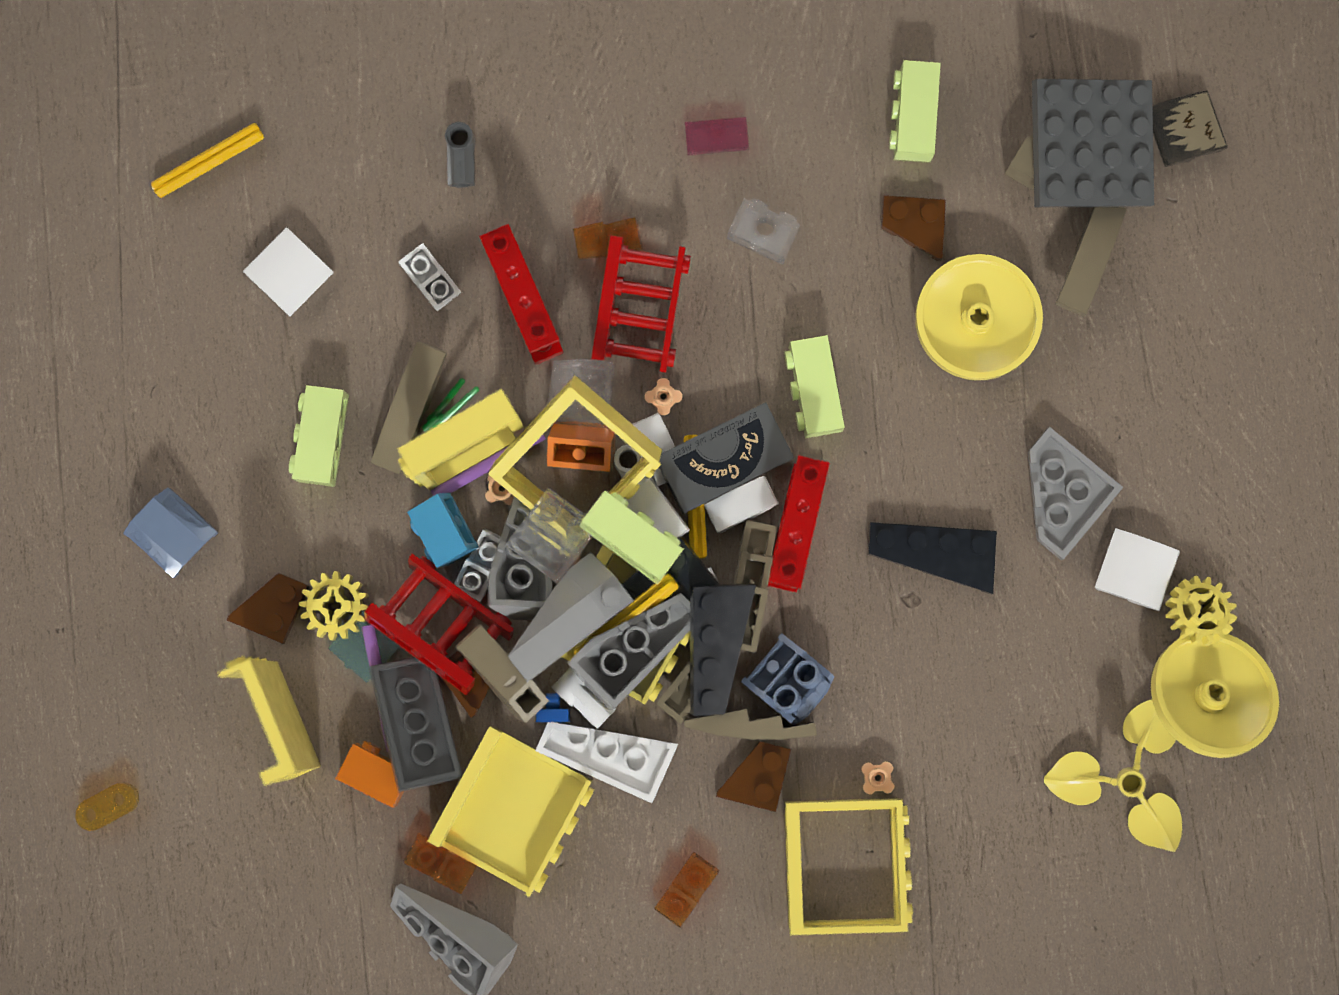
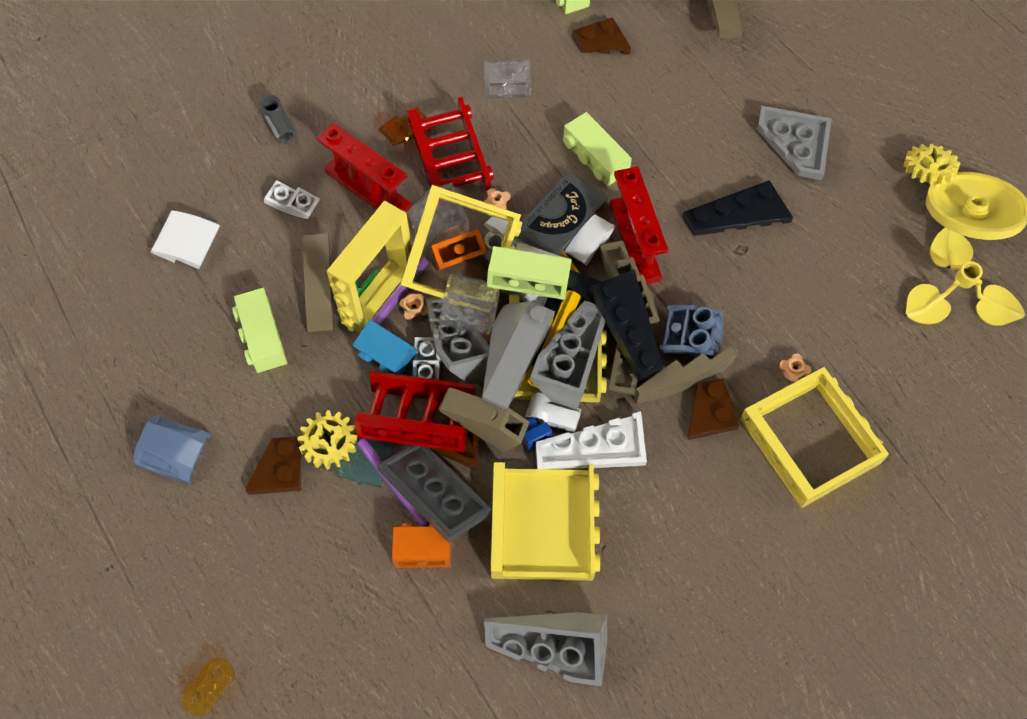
camera: 30 degrees left, 20 degrees down
yellow axle [151,123,264,198] -> none
light yellow panel [218,656,321,785] -> none
clear orange slope [403,832,477,895] -> none
clear orange slope [654,851,719,927] -> none
clear pink plate [685,117,749,155] -> none
light yellow dish [915,254,1043,380] -> none
white slope [1095,528,1180,611] -> none

